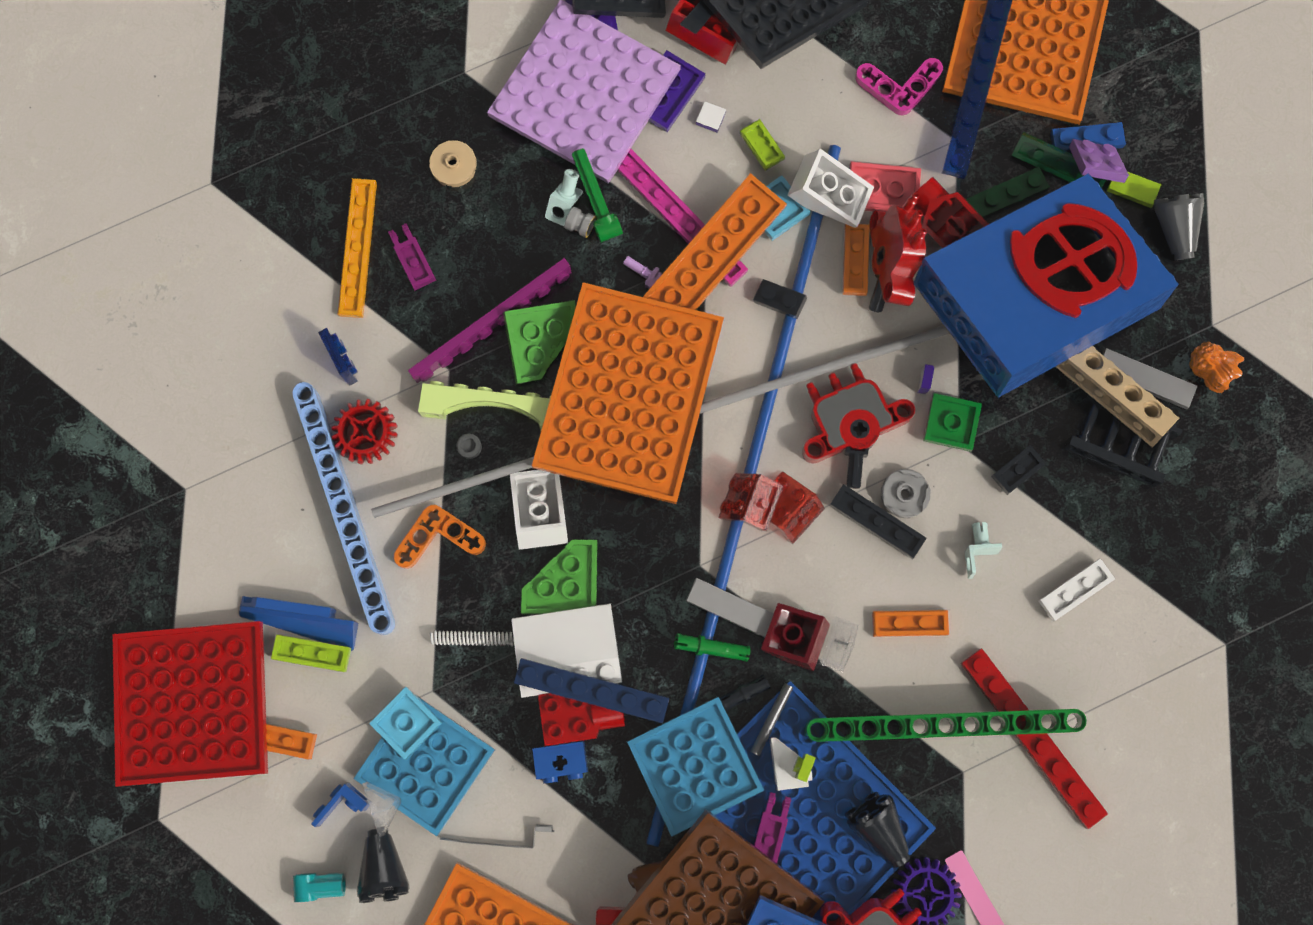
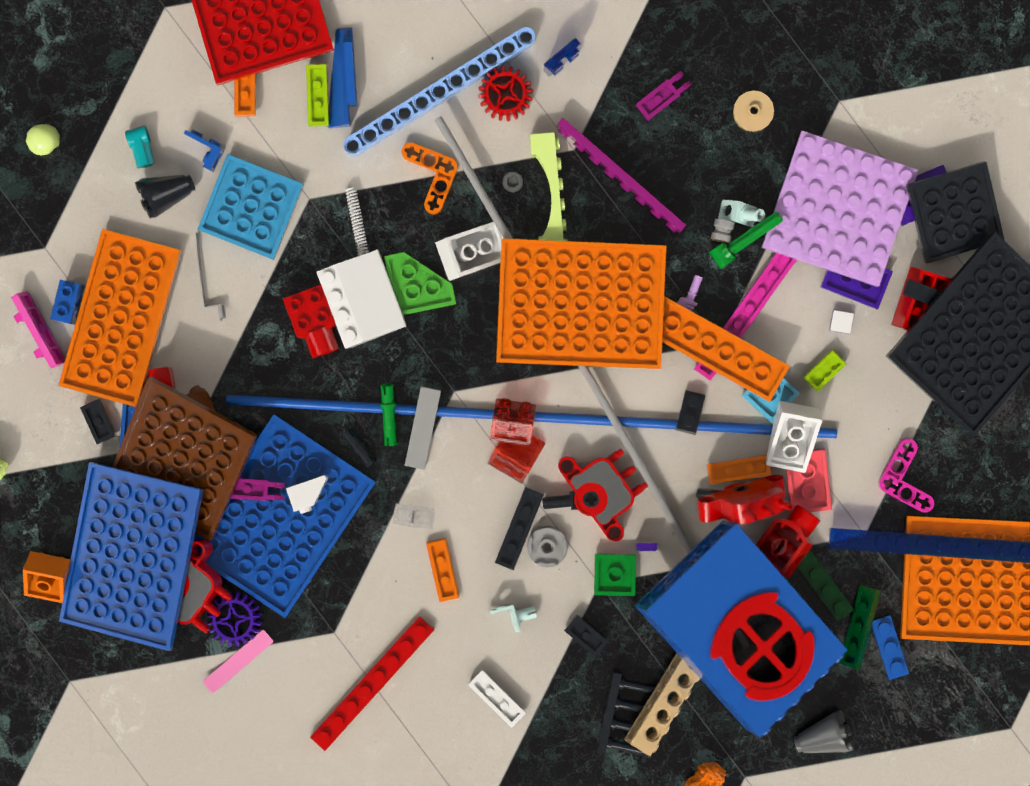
camera: 70 degrees right, 10 degrees up
light orange tile [338,179,377,318] -> none
clear slope [362,782,401,837] -> none
medium azure plate [369,687,442,760] -> none
bright green plate [503,300,576,384] -> none
dark blue plate [514,658,669,723] -> none
blue brick [532,741,588,784] -> none
dark azure plate [627,697,764,836] -> none
flat silver bar [750,683,793,756] -> none
dark red slope [761,603,830,671] -> none
lime plate [793,753,816,782] -> none
green beam [804,709,1087,742] -> none
black cone [845,792,910,868] -> none
medium lavender plate [1069,139,1129,183] -> none
light grey tile [1102,348,1197,409] -> none
lime tile [1107,172,1161,208] -> none

